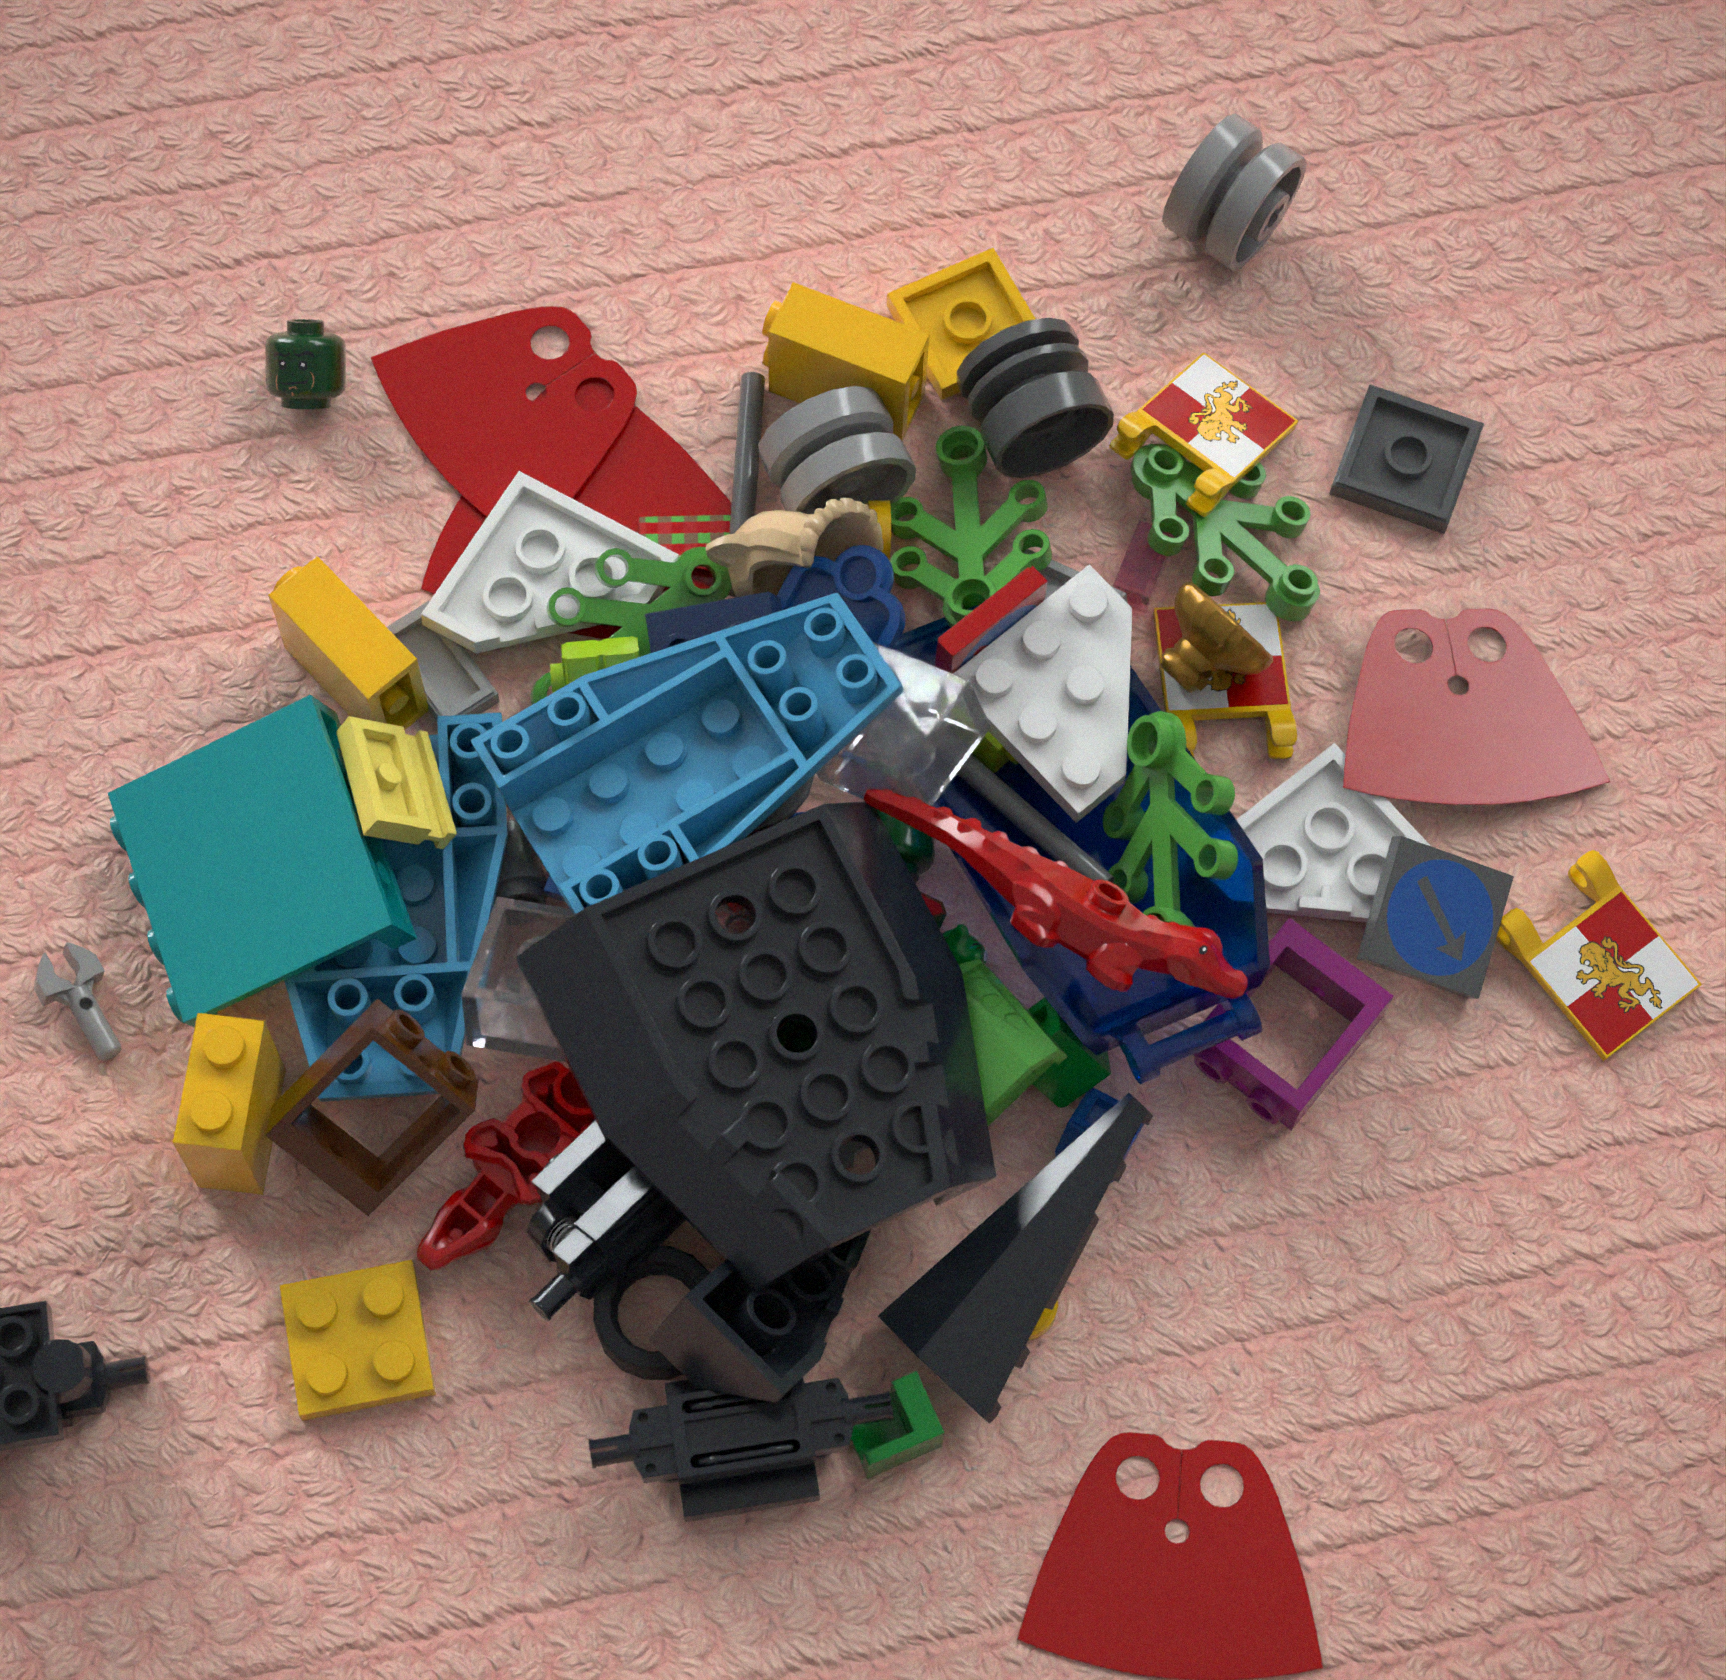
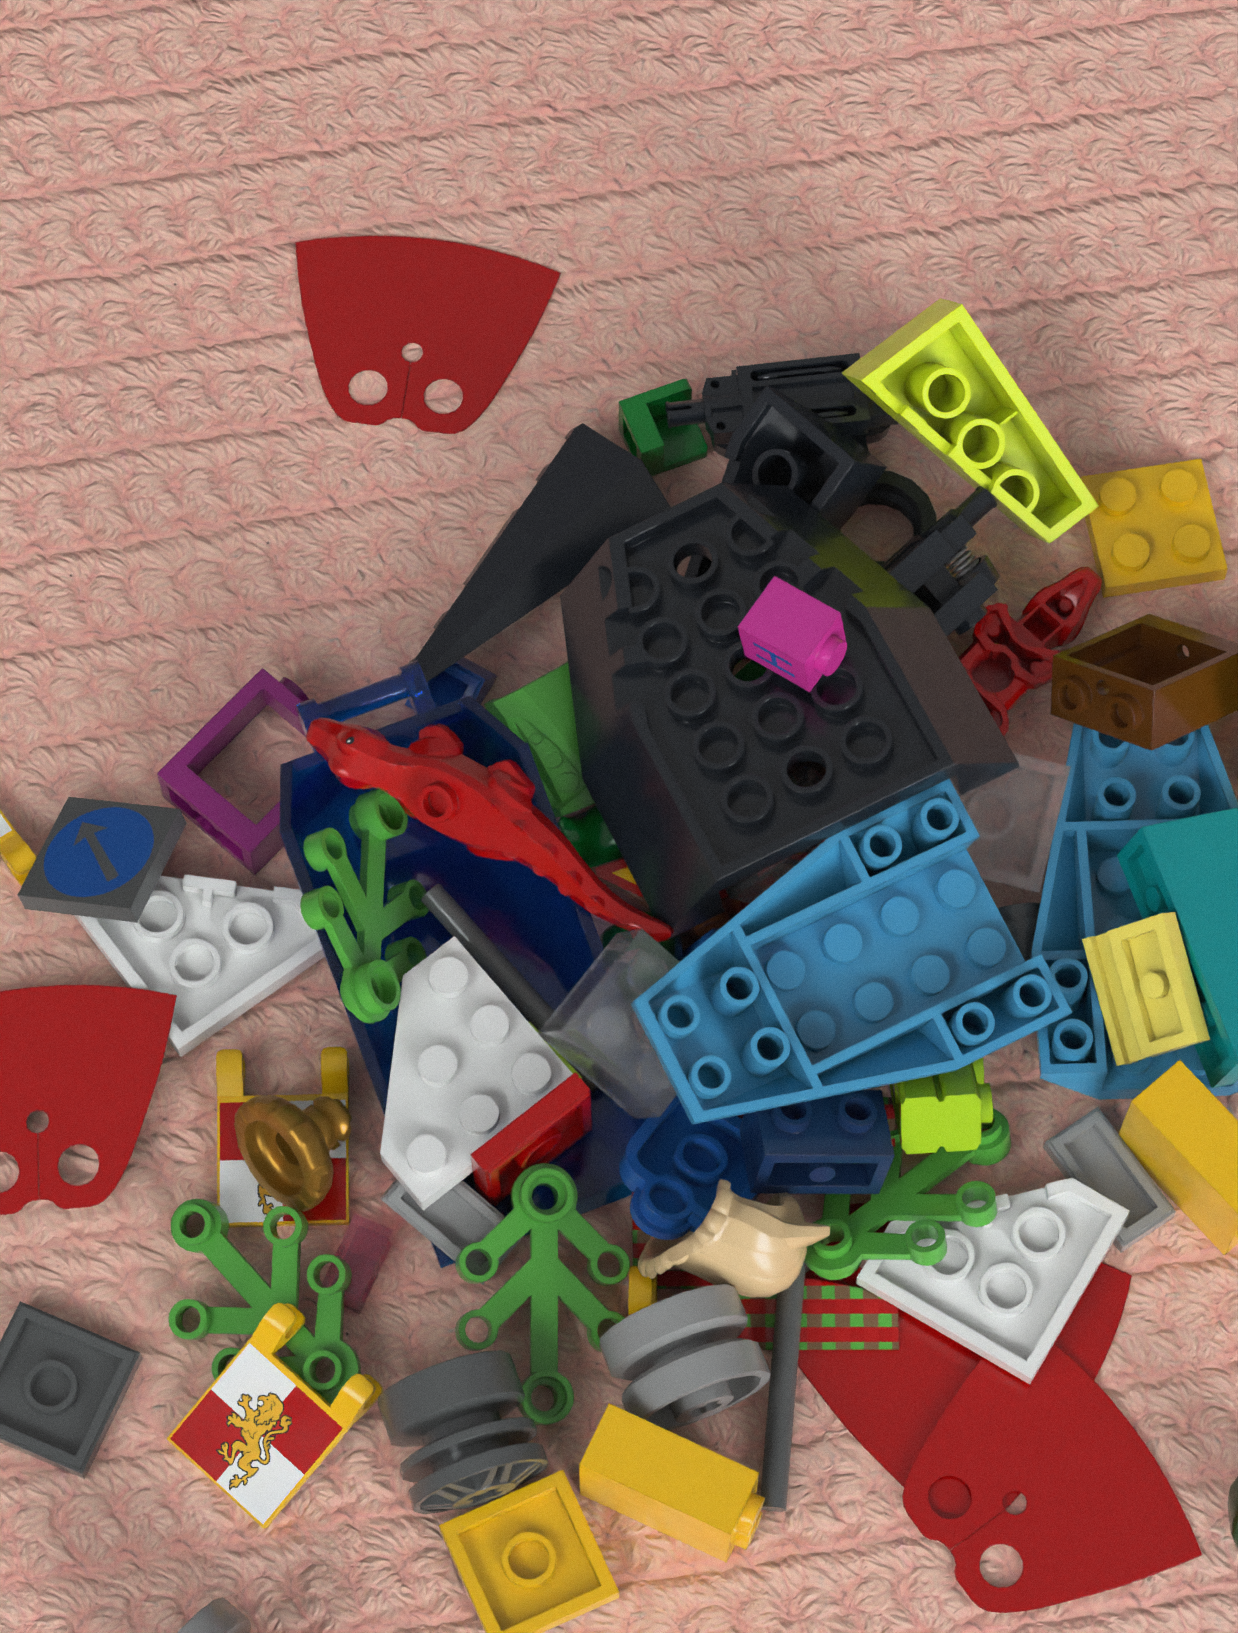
camera: 175 degrees left, 0 degrees up
none -> dark pink brick [738,576,847,692]
none -> neon yellow wedge [842,298,1099,544]

